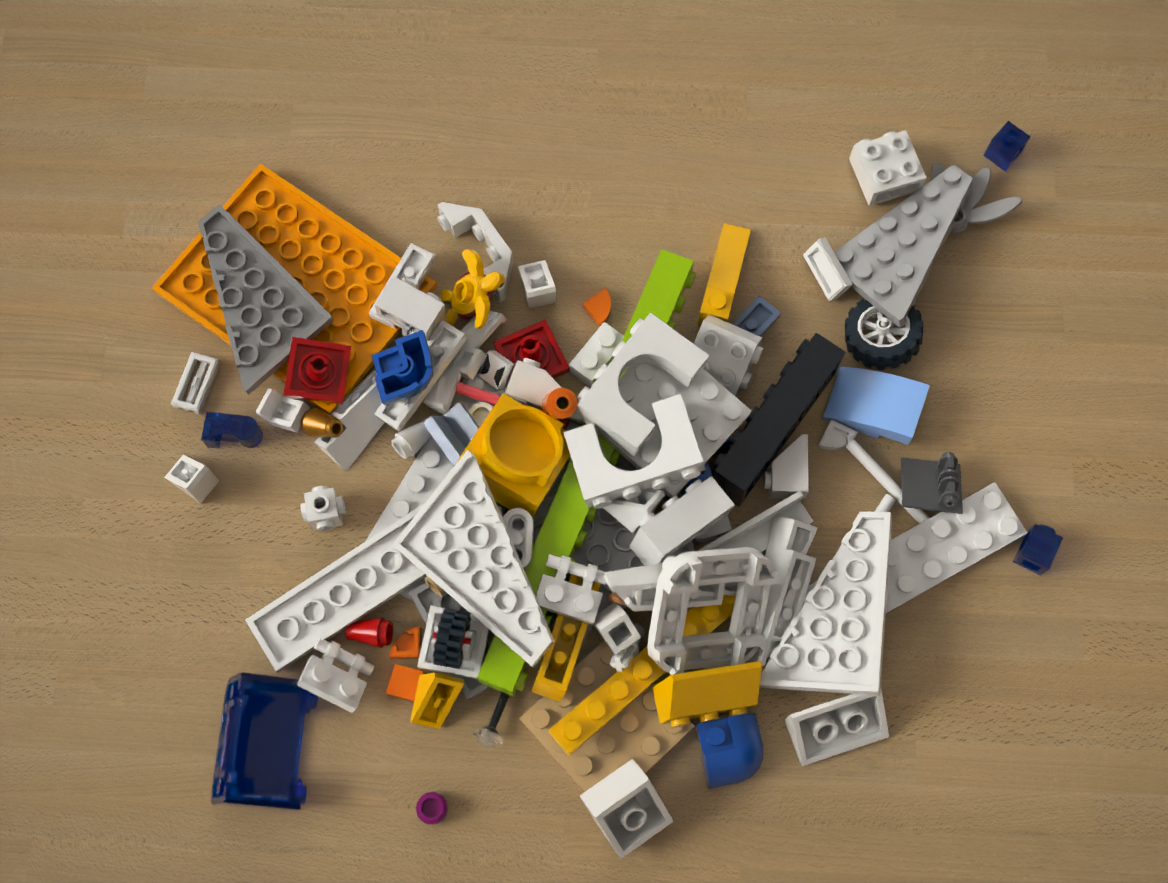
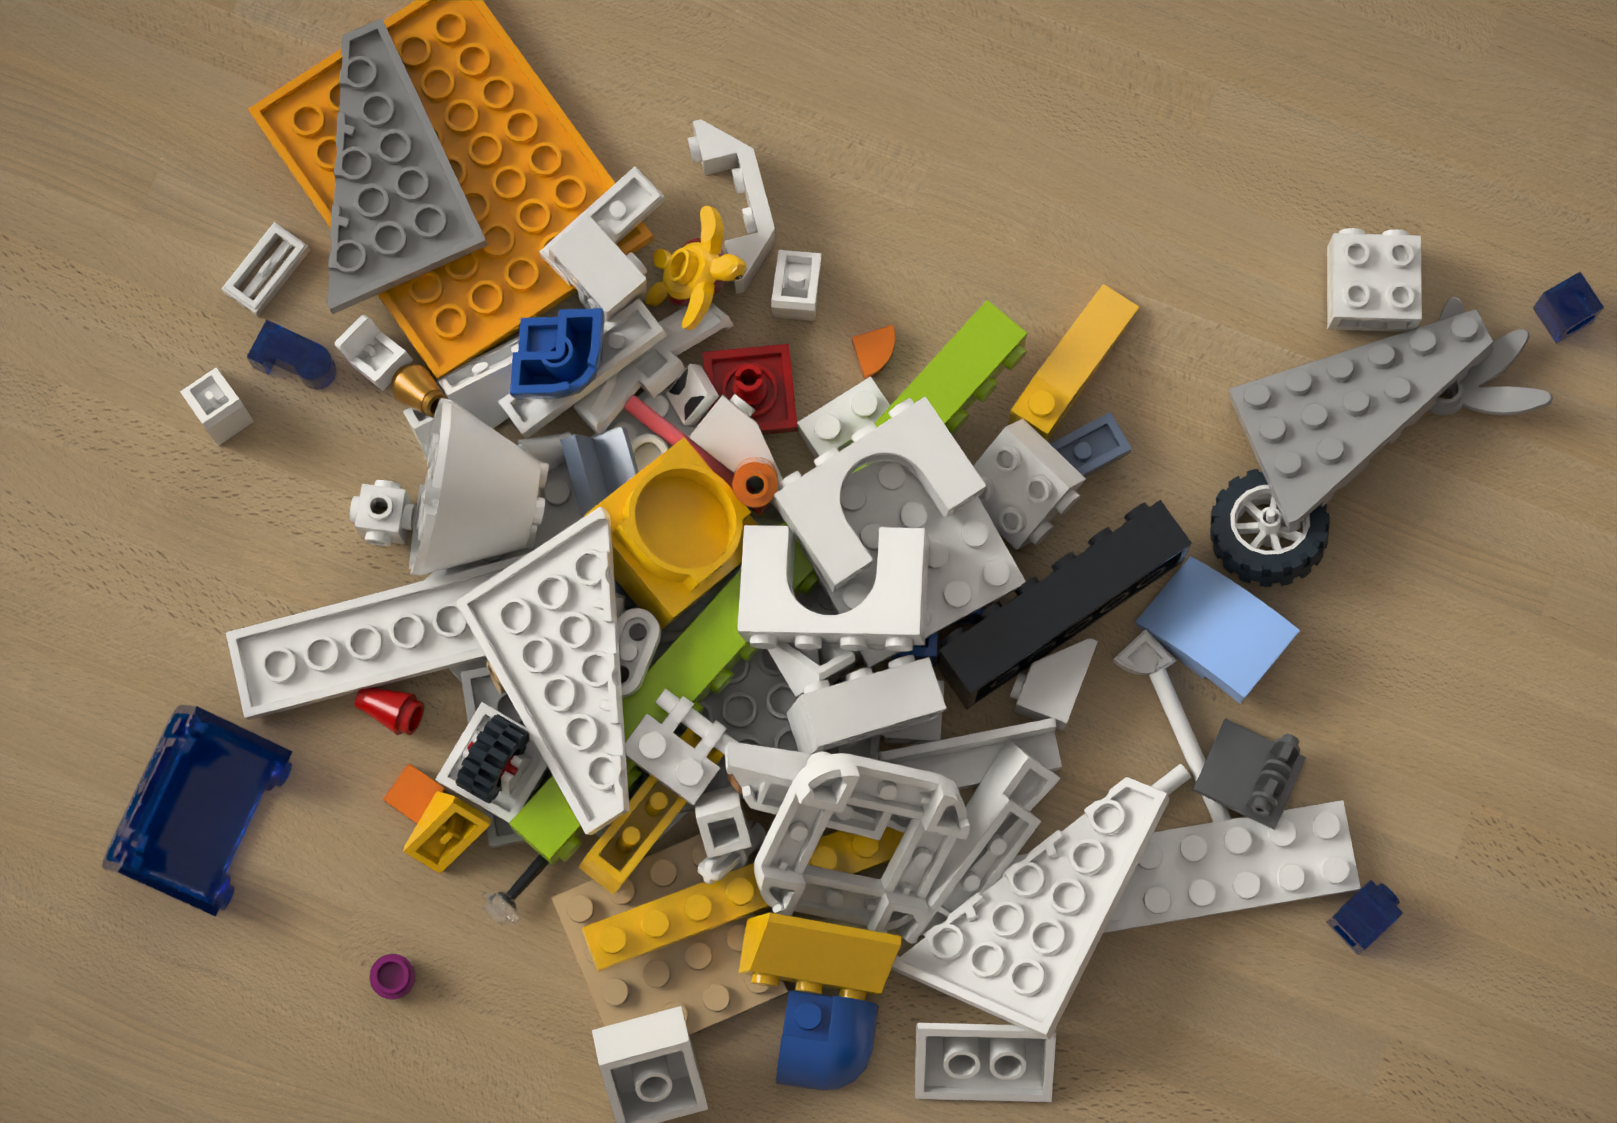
camera: 20 degrees right, 5 degrees up
red plate [283,337,351,405] -> none
white plate [297,638,374,713] -> none
orange tile [389,626,421,659] -> none
white tile [803,238,853,302] -> none
none -> white cone [409,398,549,576]

